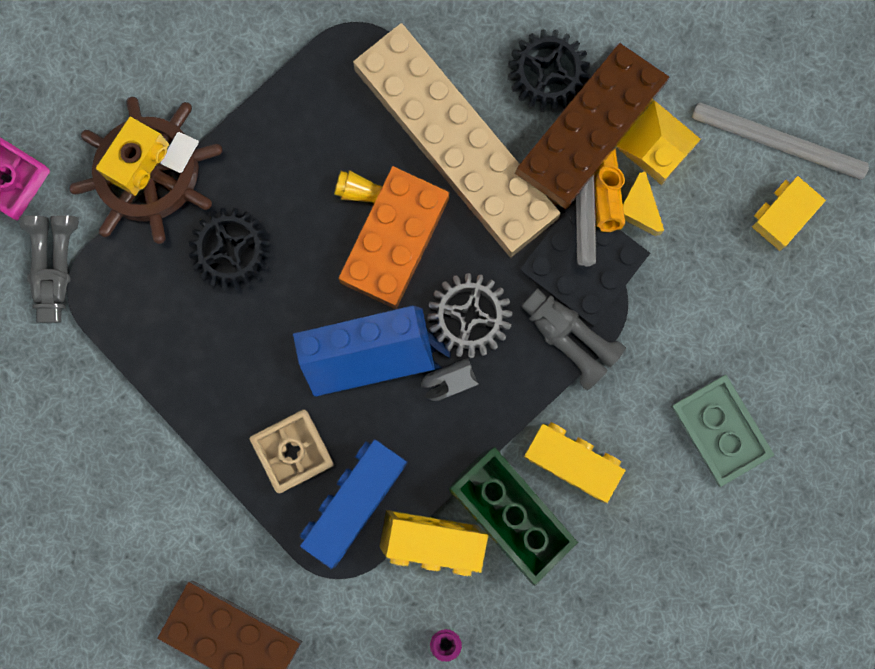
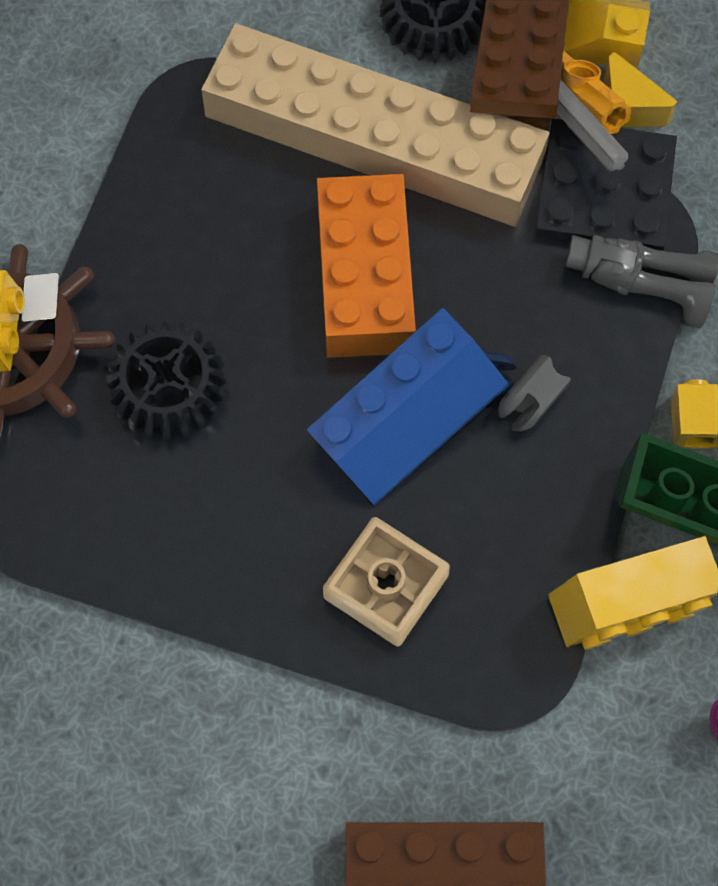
camera: 30 degrees left, 15 degrees down
blue brick [300,439,408,569] -> none
yellow cone [334,170,382,203] -> none
light grey gear [427,273,512,358] -> none

